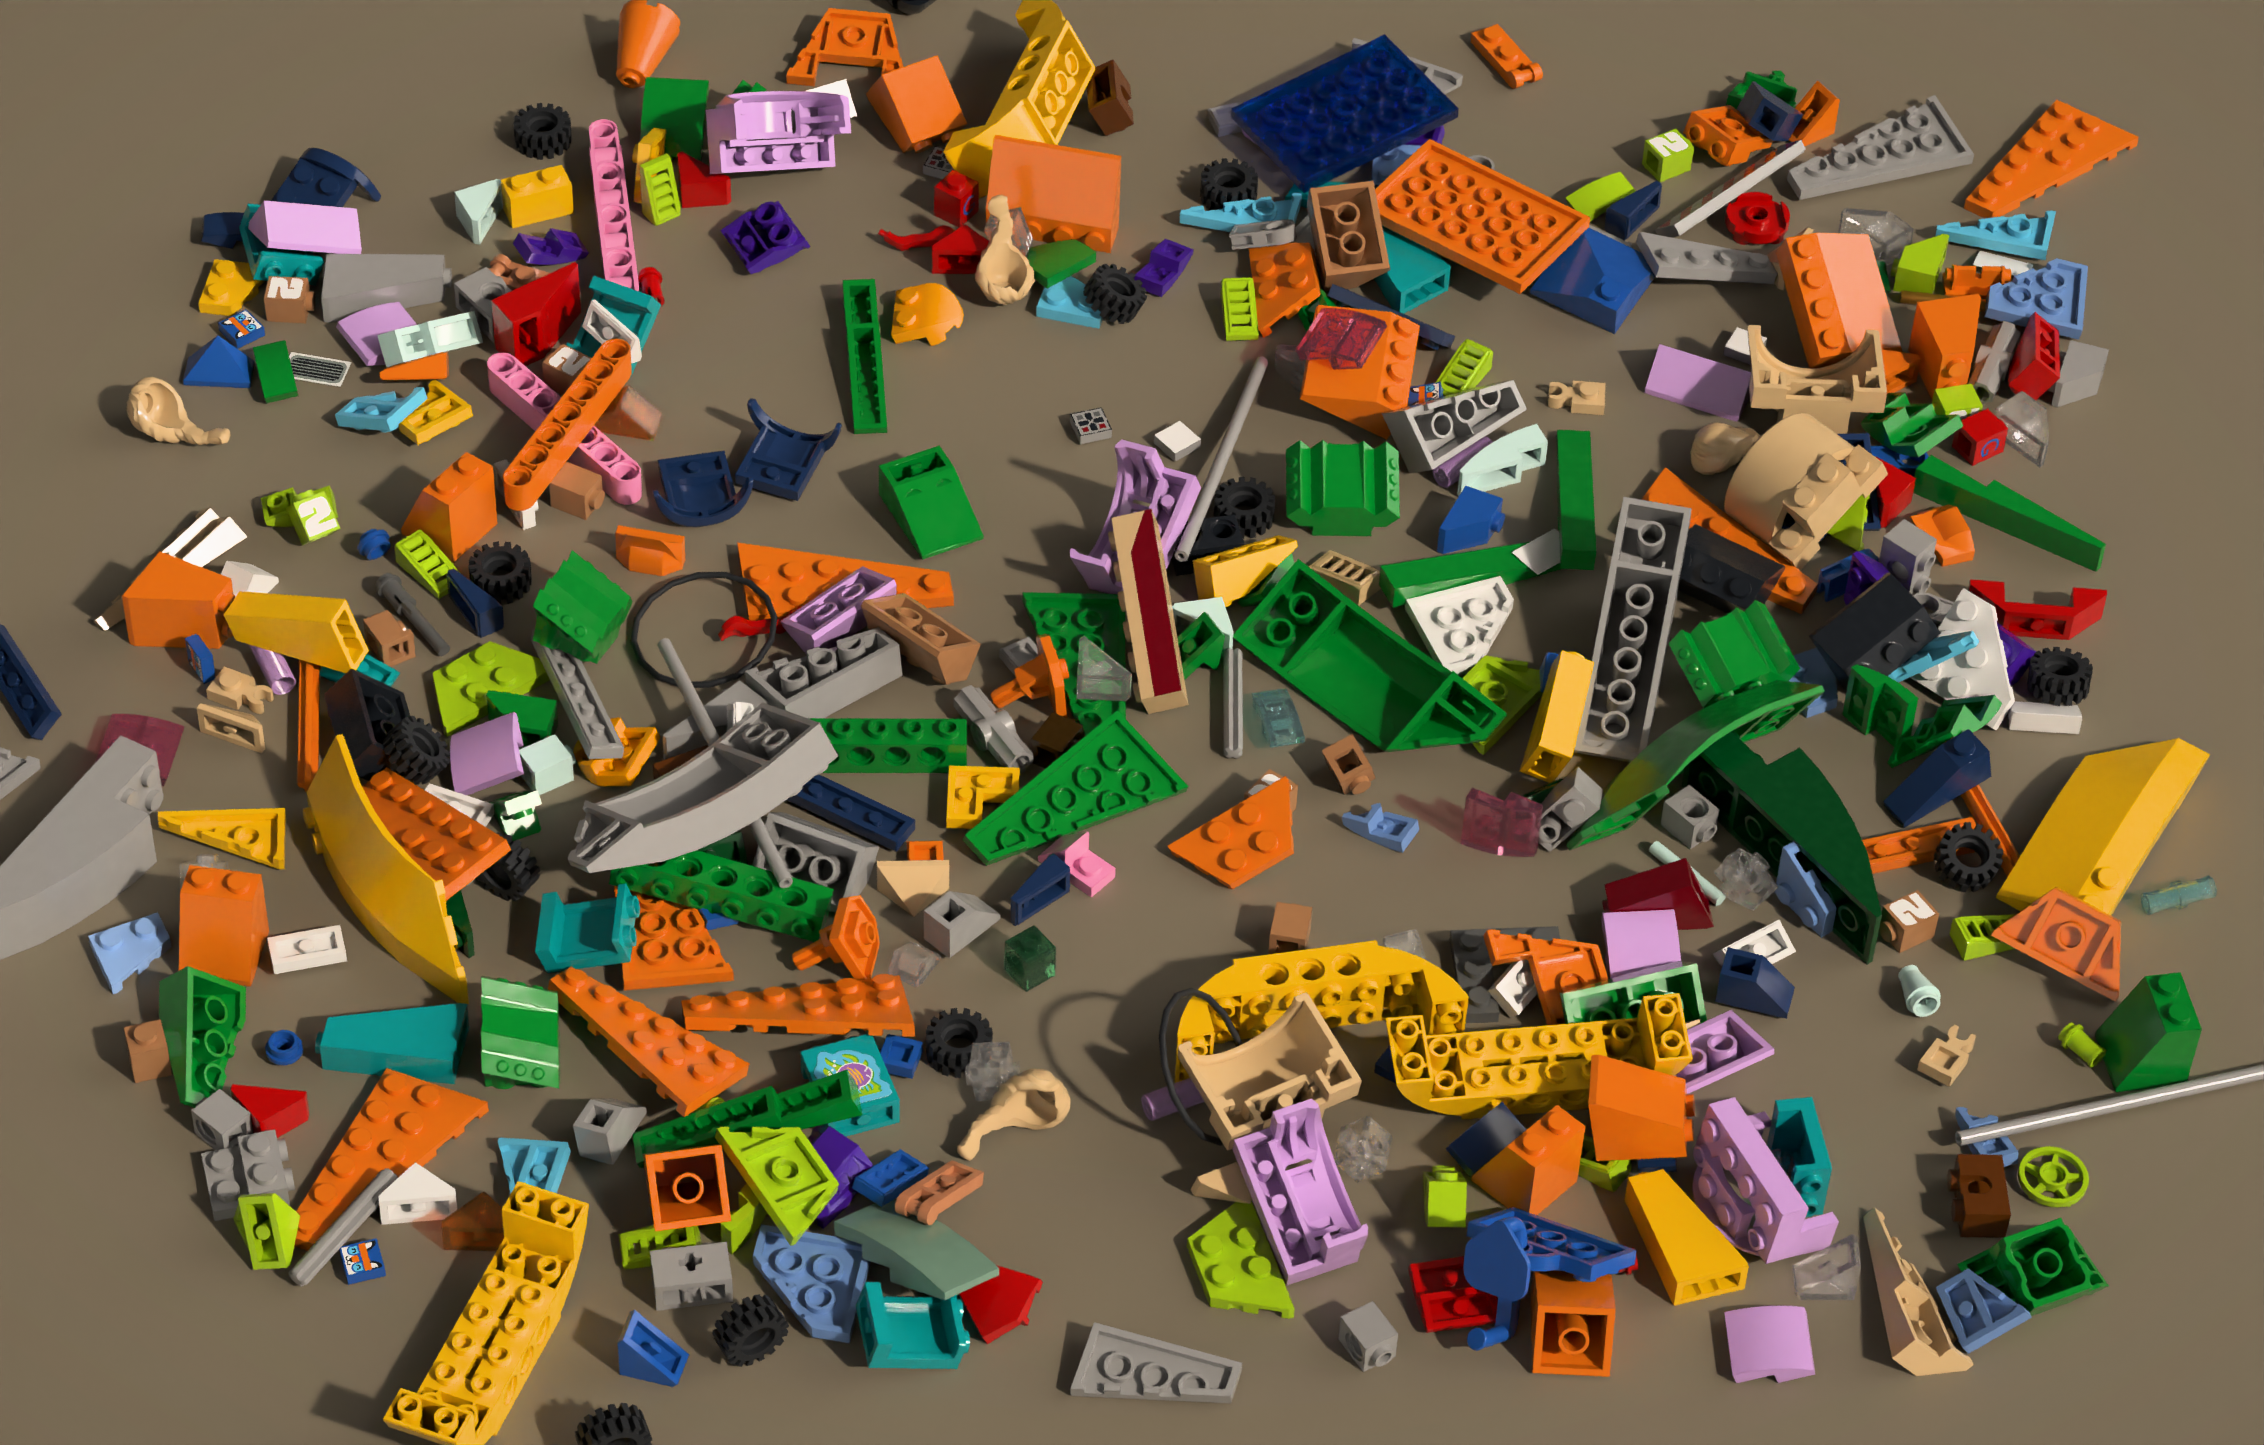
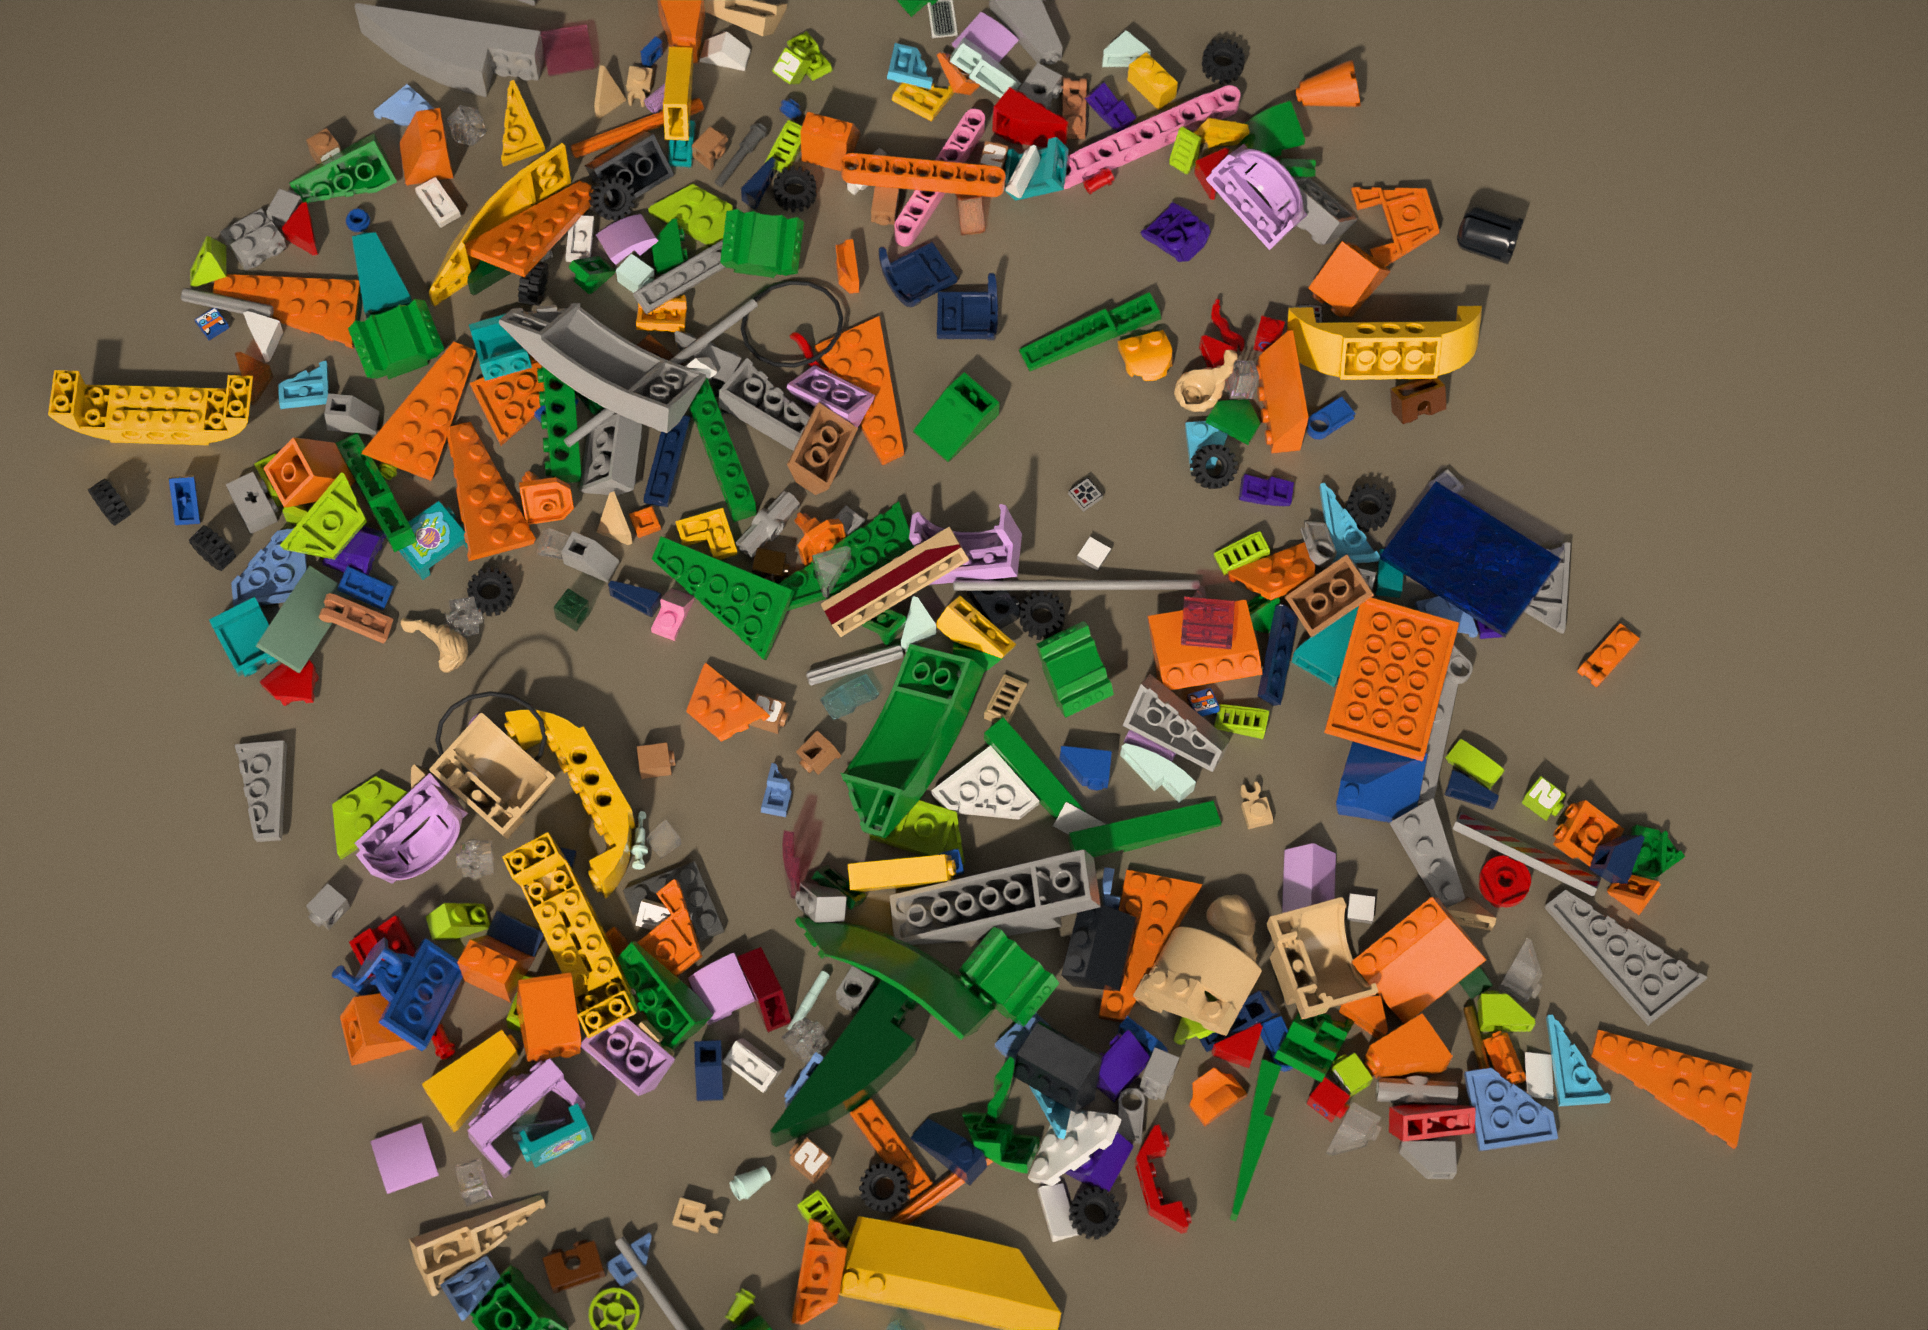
camera: 70 degrees right, 20 degrees up
blue plate [880,1034,923,1079] -> none

